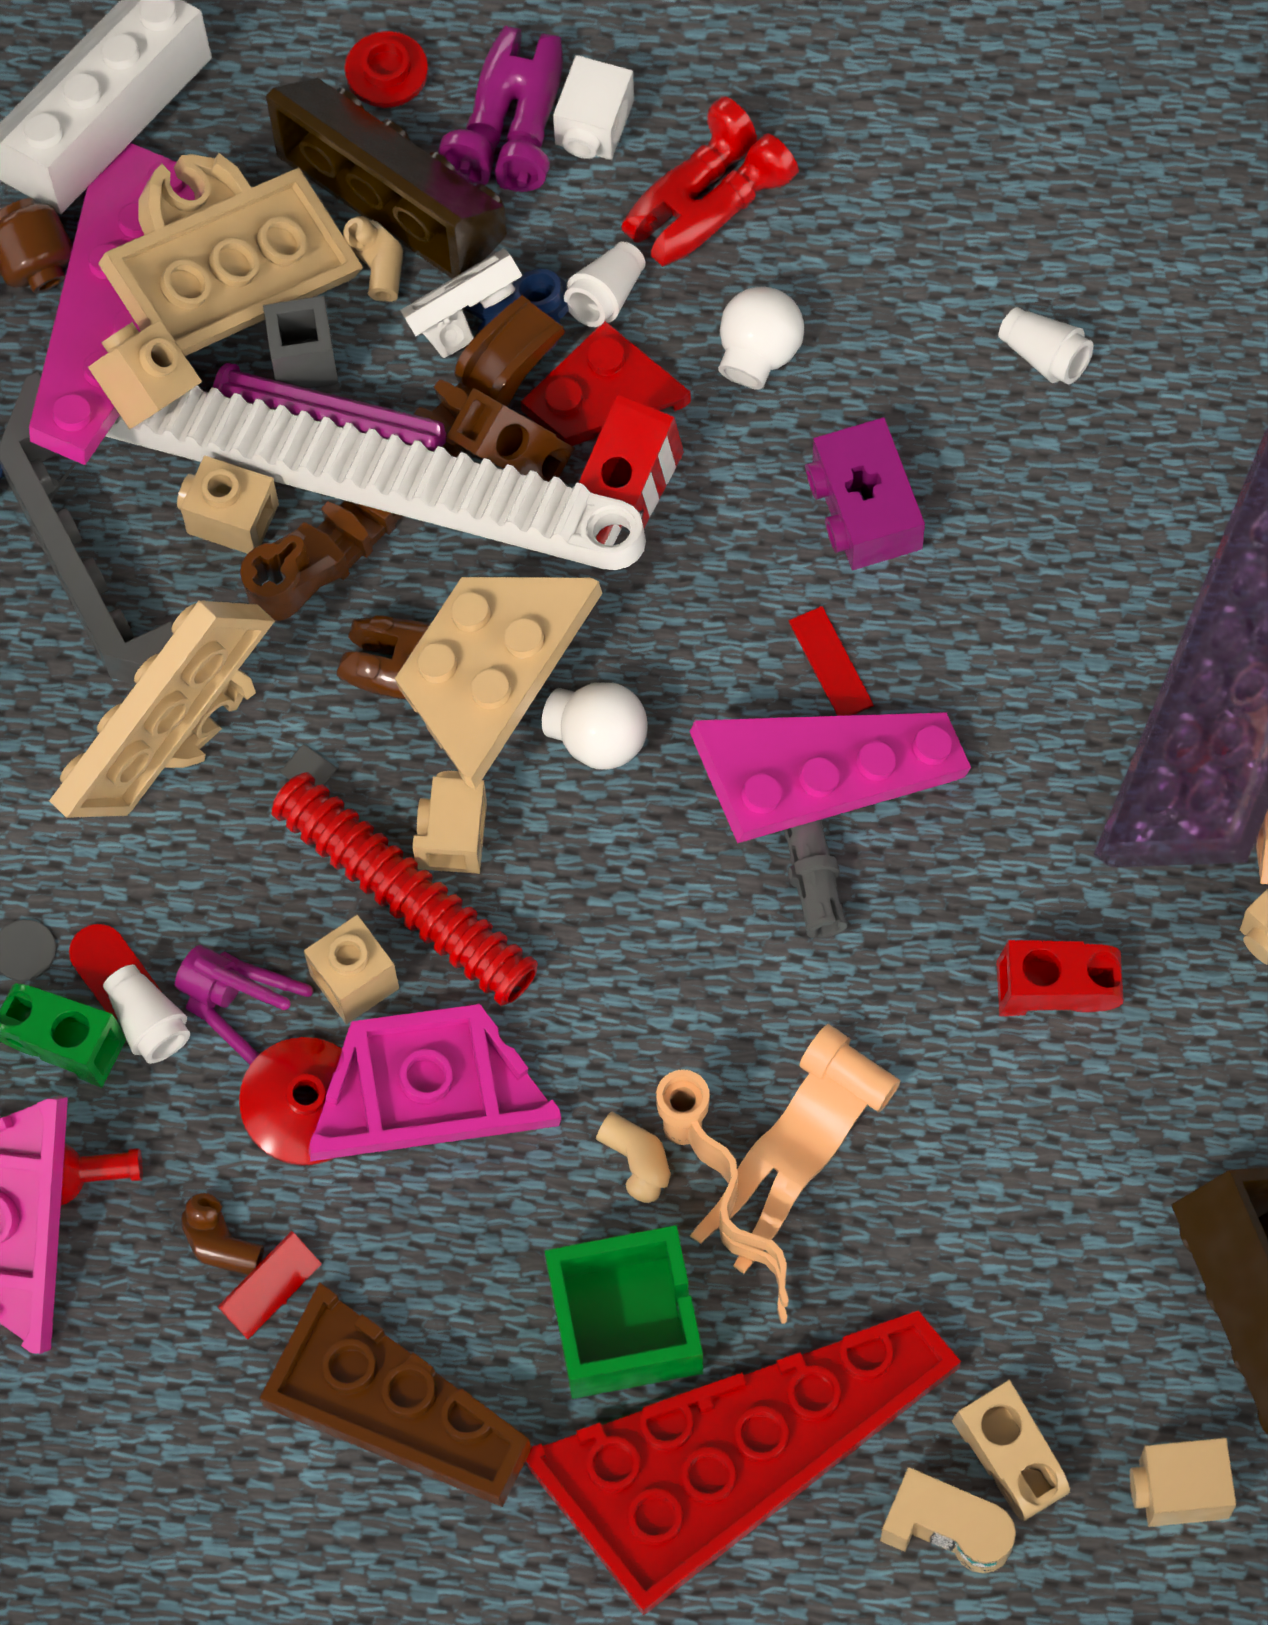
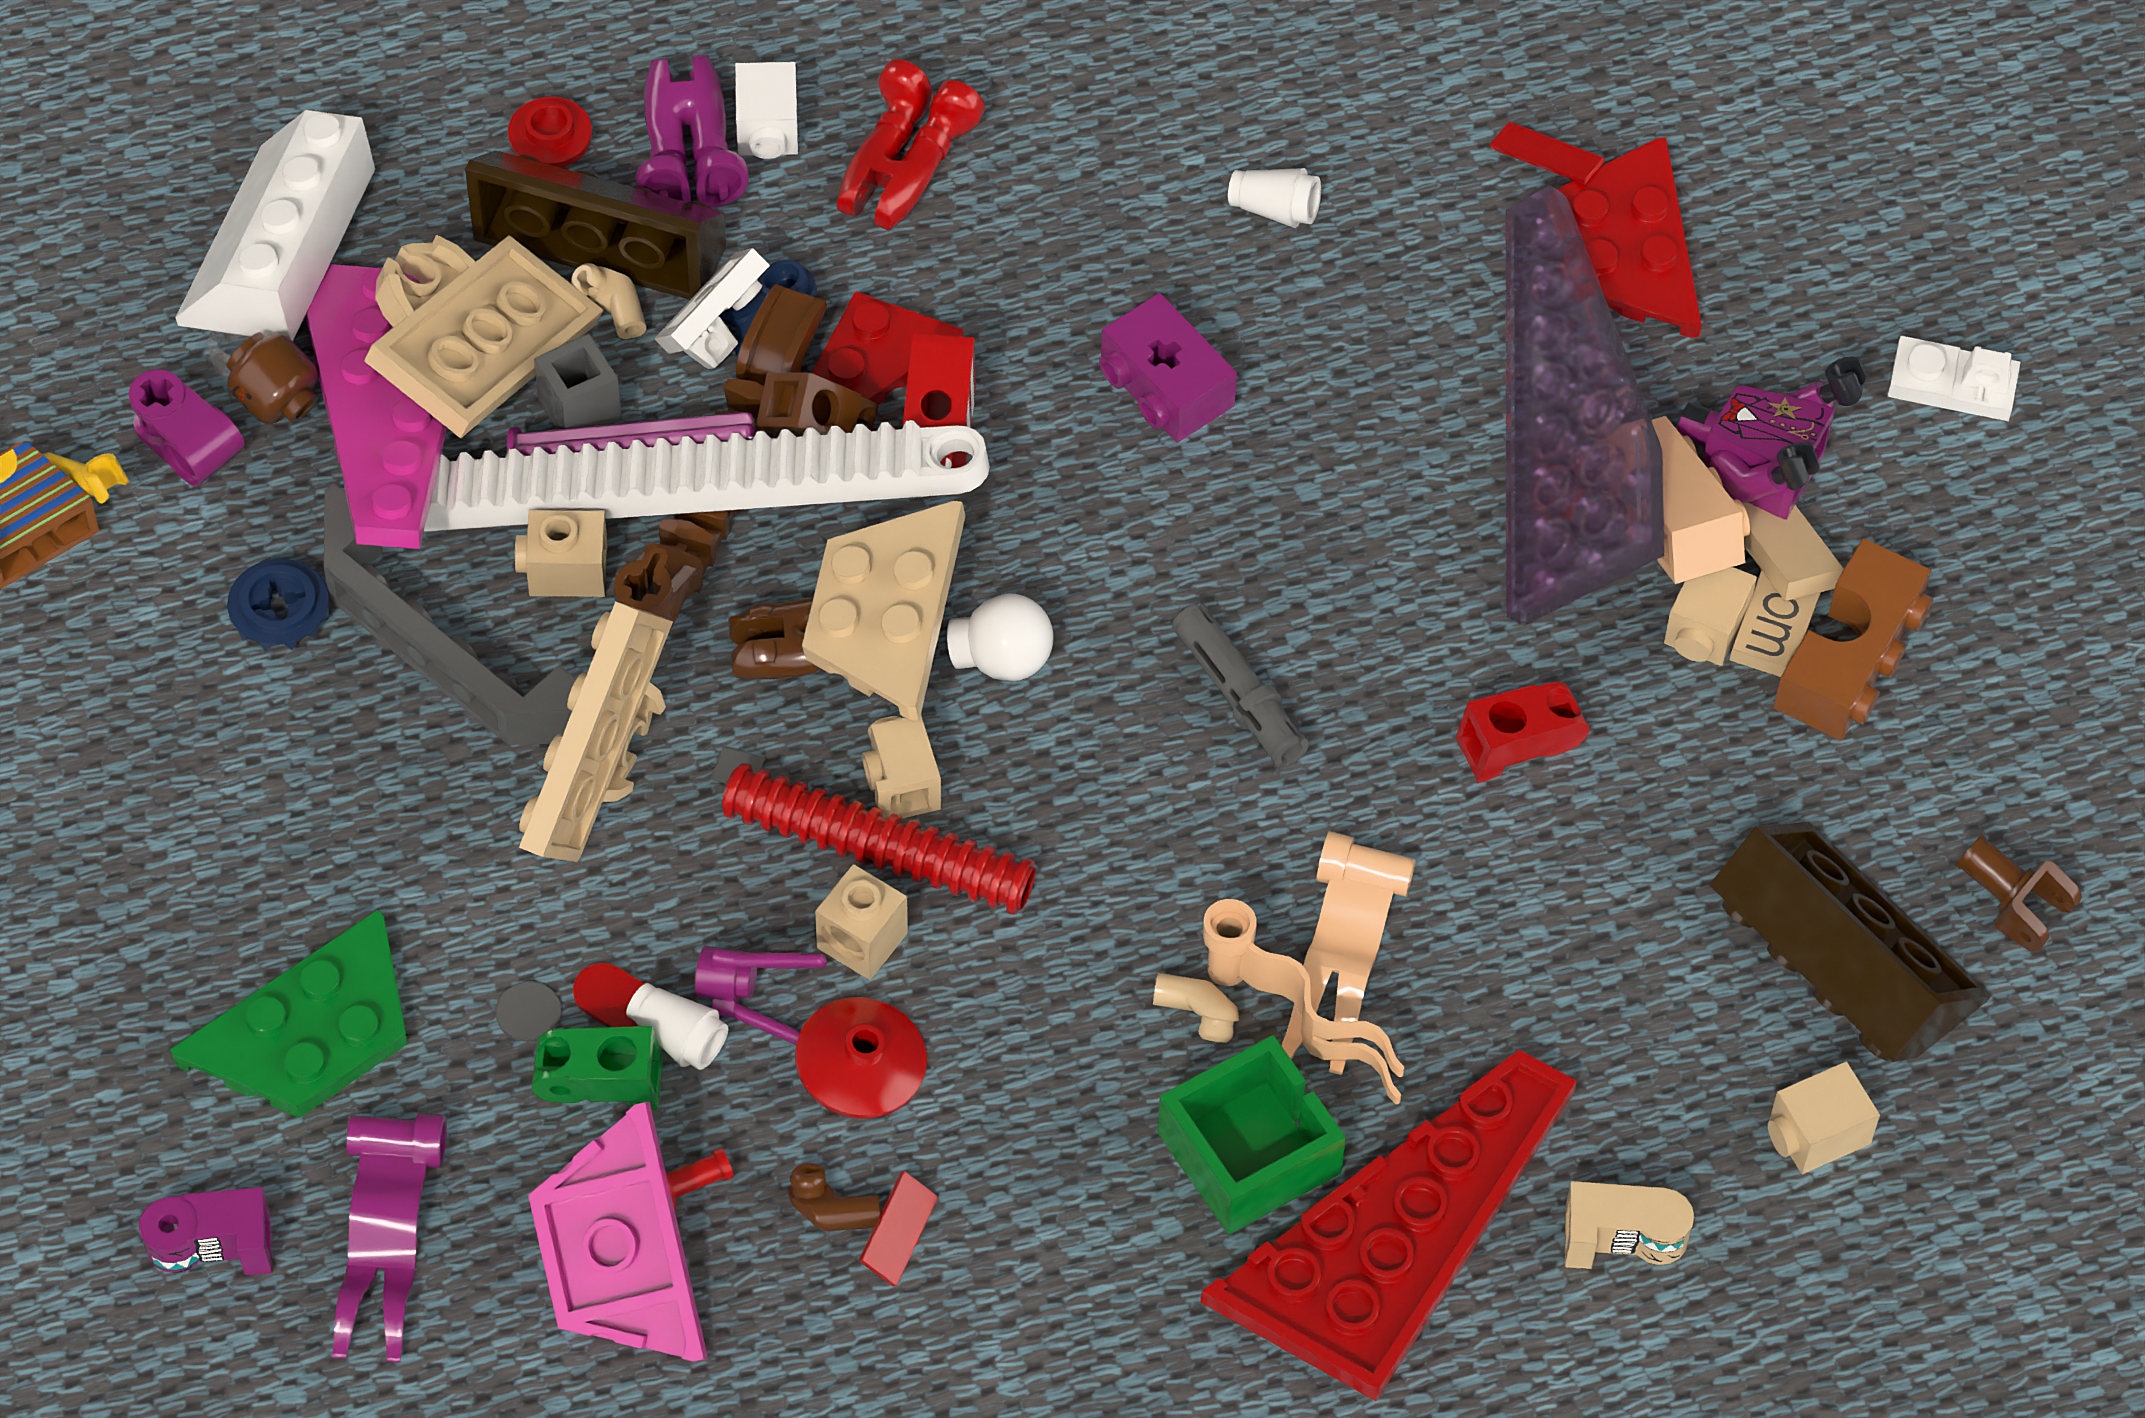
camera: 25 degrees left, 10 degrees down
tan brick [88,319,202,429] -> none
reddish brown wing [259,1282,532,1507] -> none
dark pink wing [309,1004,561,1161] -> none
white cone [564,242,646,327] -> none
dark pink wing [689,713,971,843] -> none
white piece [718,287,804,389] -> none
red window [788,606,874,716] -> none
tan leg [952,1380,1070,1521] -> none

